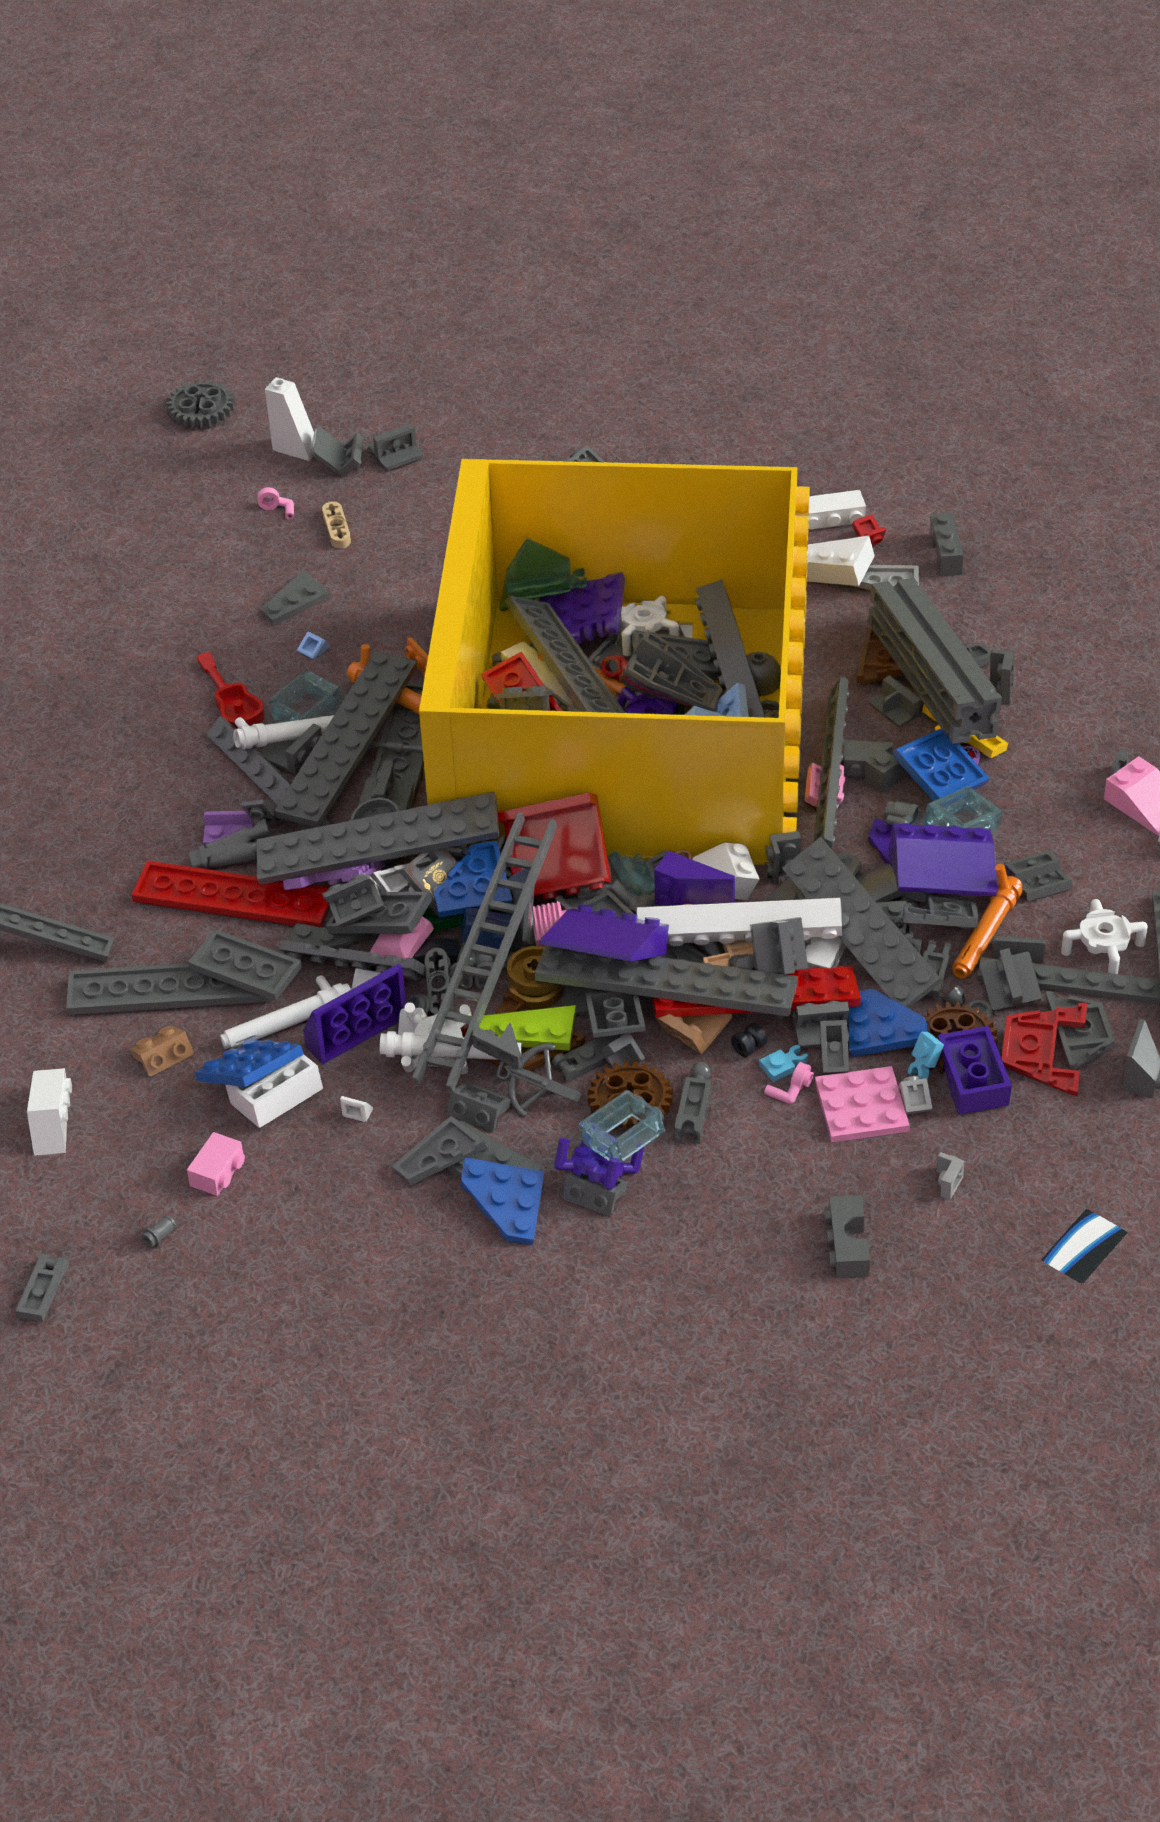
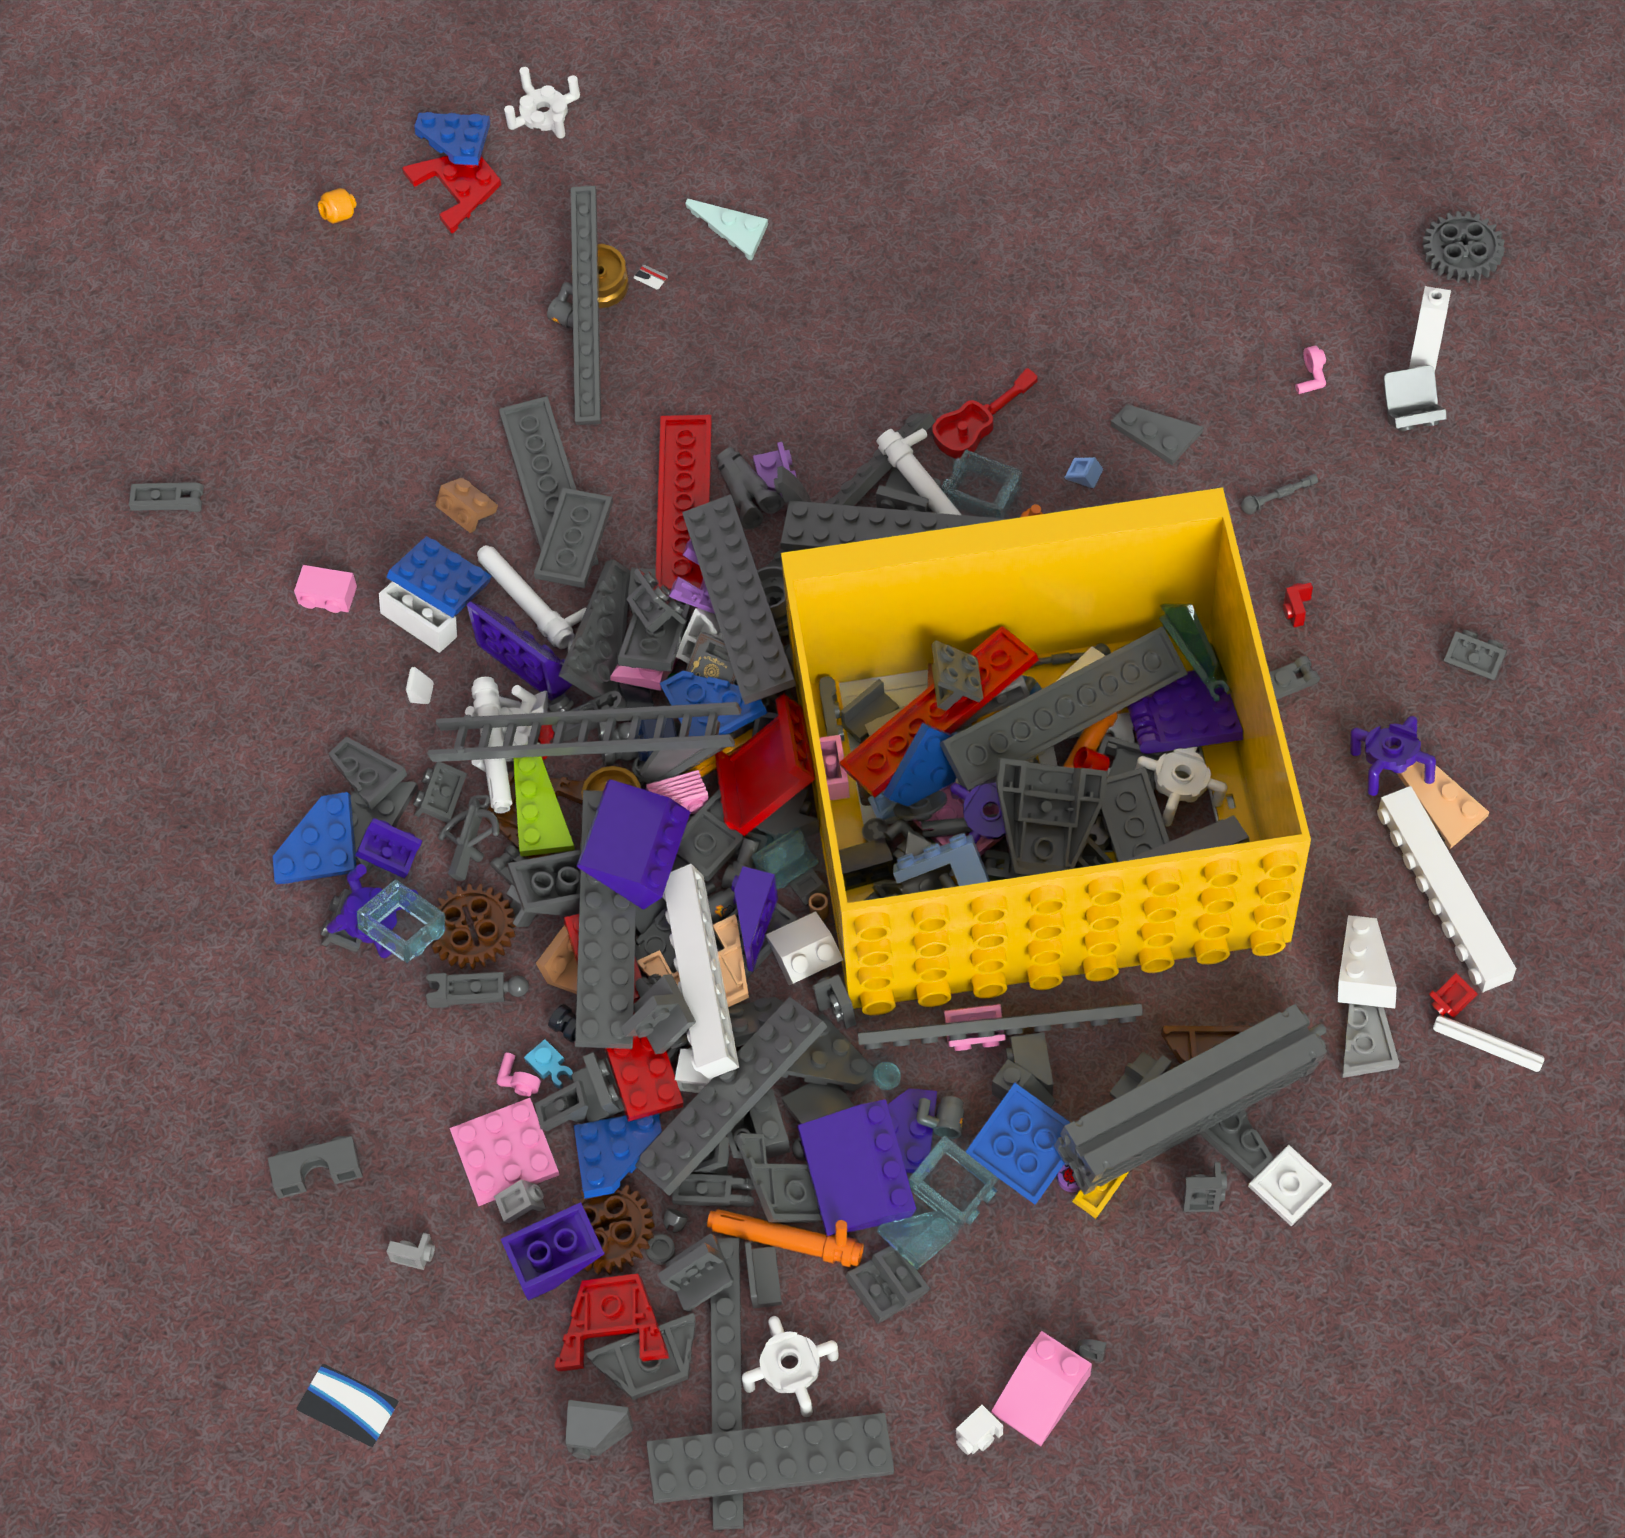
camera: 80 degrees right, 15 degrees up
white wedge [27,1068,72,1155] -> none
dark grey pin [142,1215,177,1248] -> none
tan beam [322,502,351,548] -> none
dark grey bracket [368,424,424,471] -> none
dark grey slope [472,1023,521,1069] -> none
medium azure plate [908,1032,944,1079] -> none
dark grey arch [929,513,964,577] -> none
none -> dark purple bracket [355,818,422,879]
none -> clear light blue plate [872,1062,901,1090]
none -> clear light blue wing [877,1210,959,1270]
none -> dark grey piece [1241,474,1318,514]
none -> white plate [1248,1145,1332,1226]
none -> white axle [1433,1015,1544,1072]

